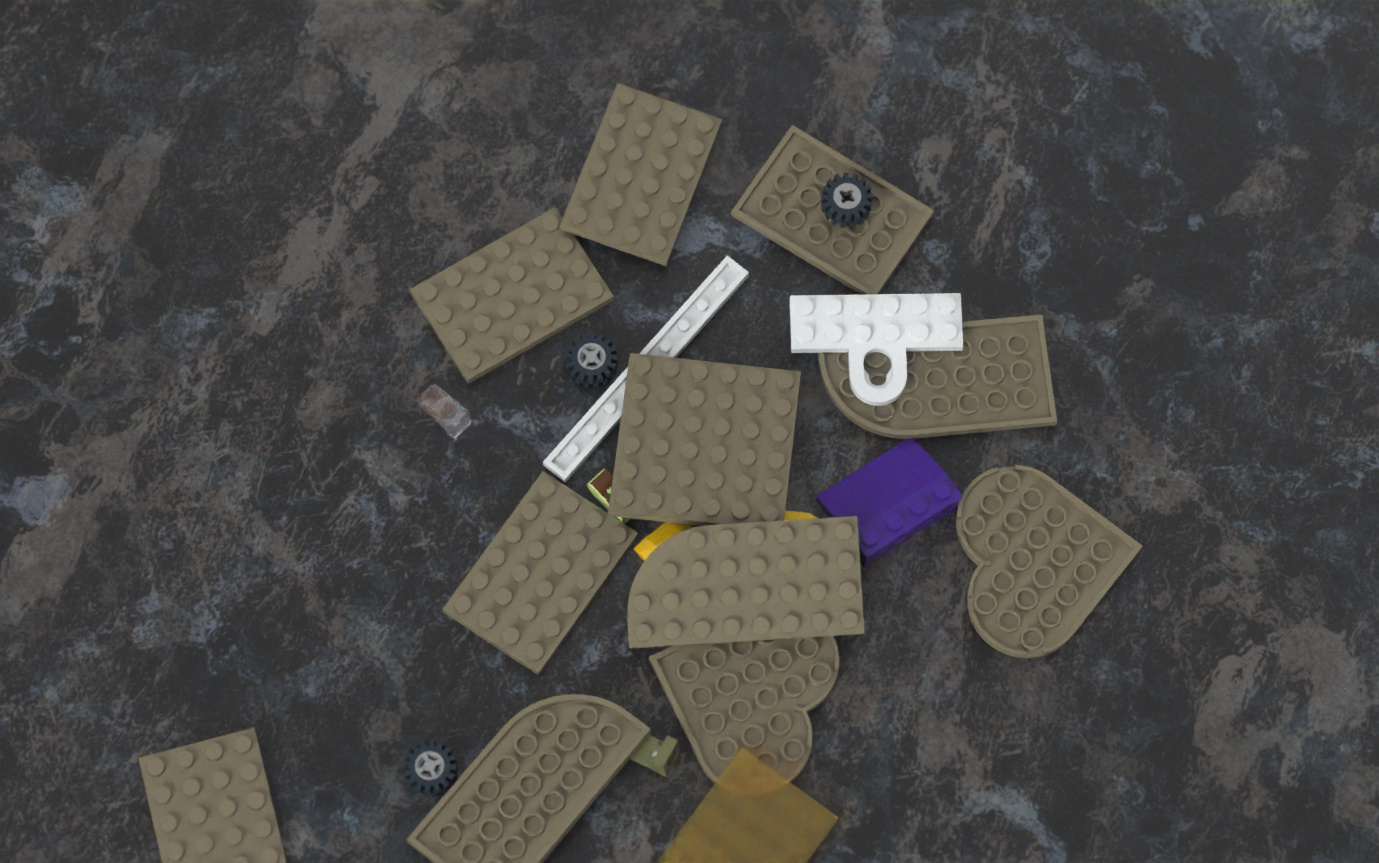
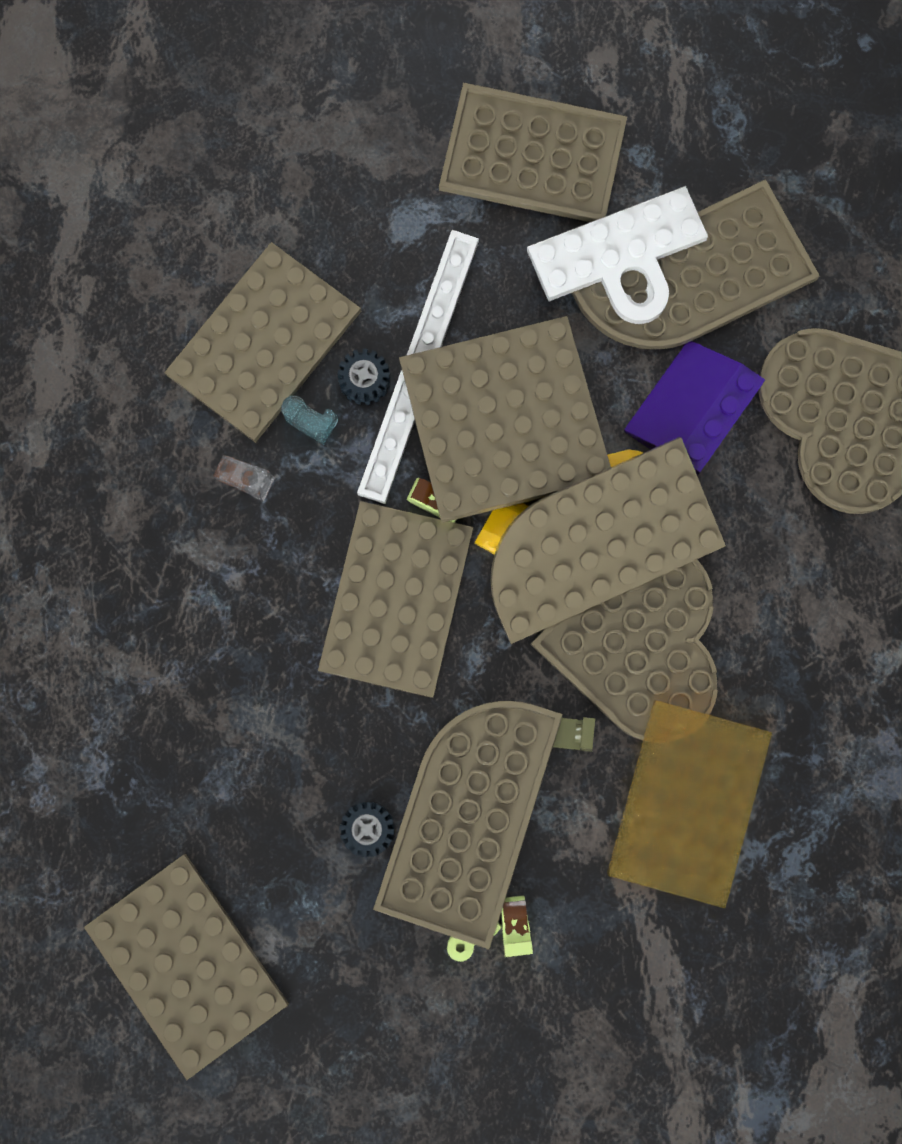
camera: 20 degrees left, 10 degrees up
dark tan plate [560,83,722,266] -> none
black wheel [821,173,873,228] -> none
none -> clear light blue leg [281,396,339,445]

